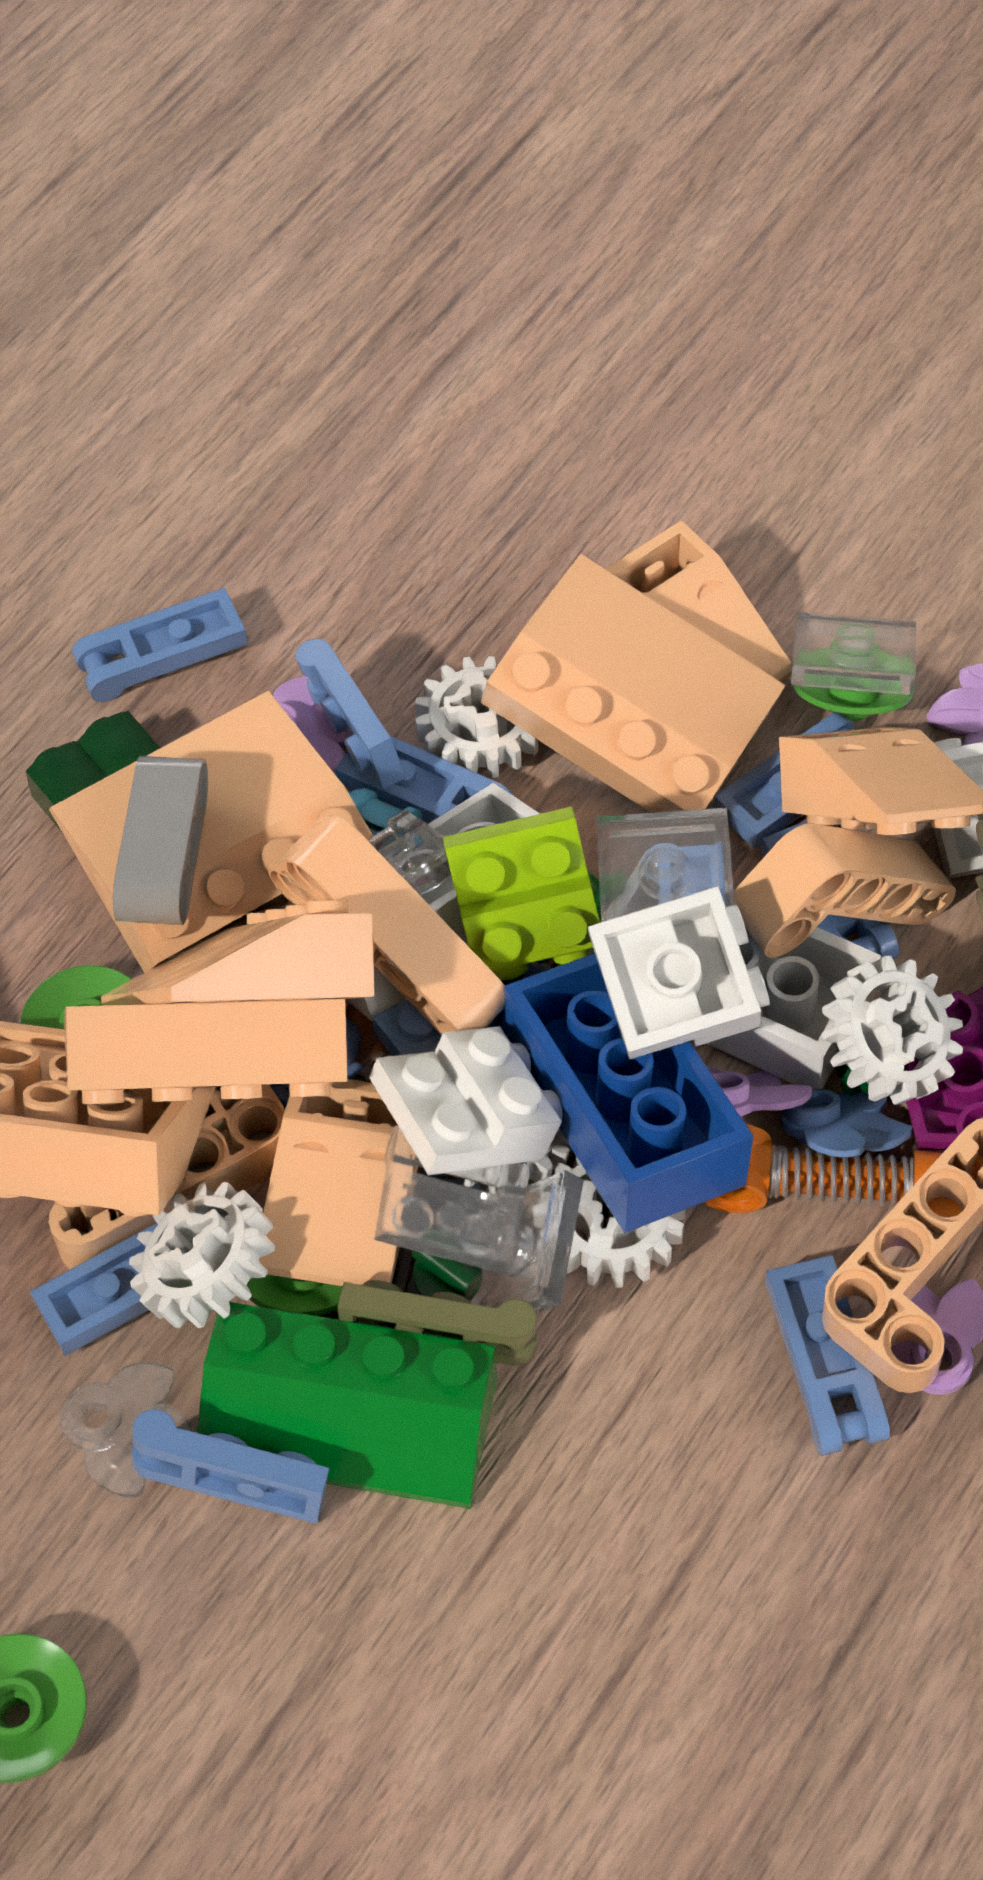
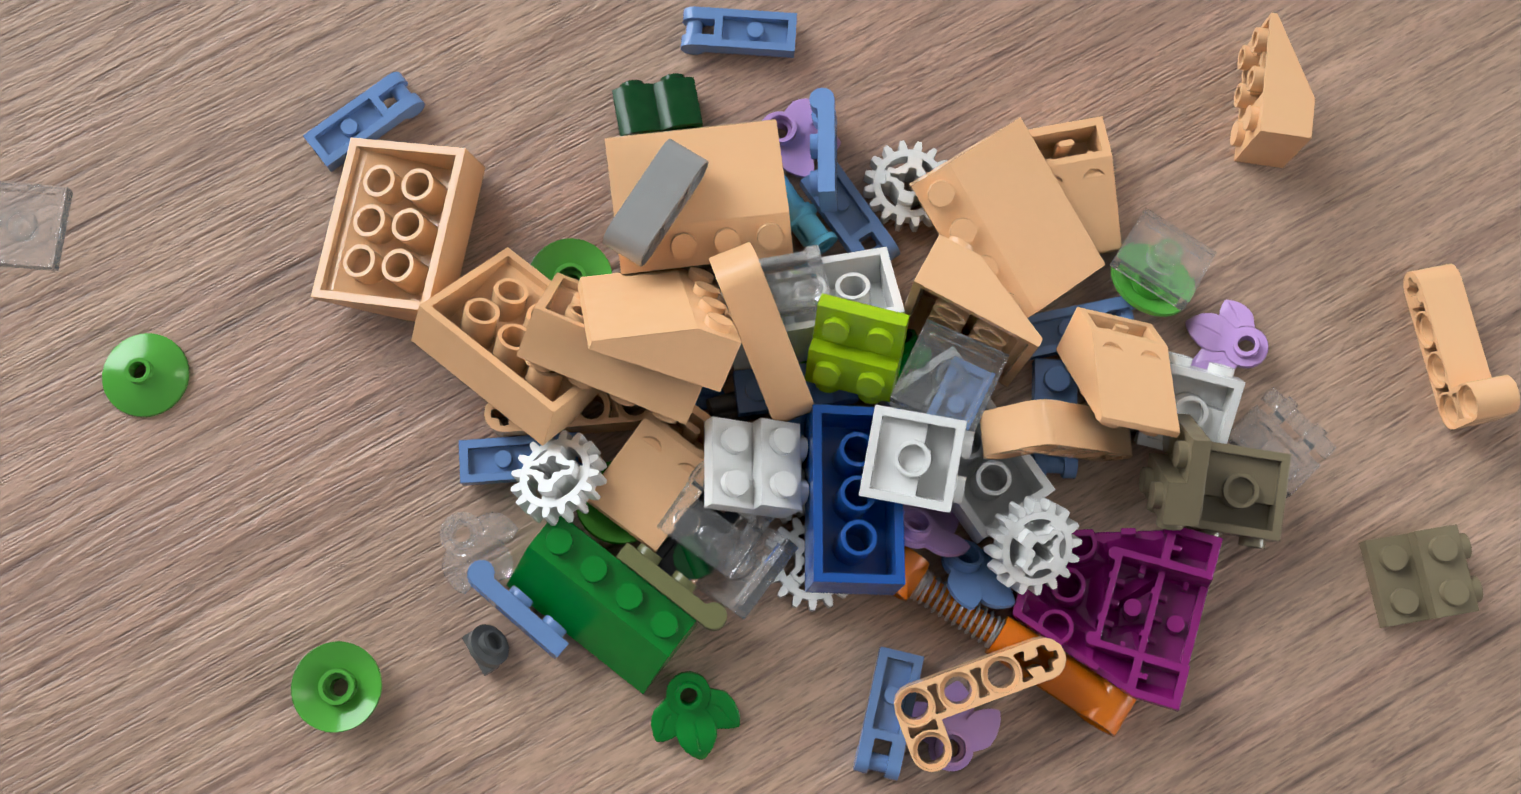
camera: 20 degrees right, 20 degrees up
none -> dark grey plate [462,624,509,676]
none -> green plate [651,671,740,760]
none -> light nougat slope [904,234,1043,387]
none -> light nougat slope [1230,13,1315,168]

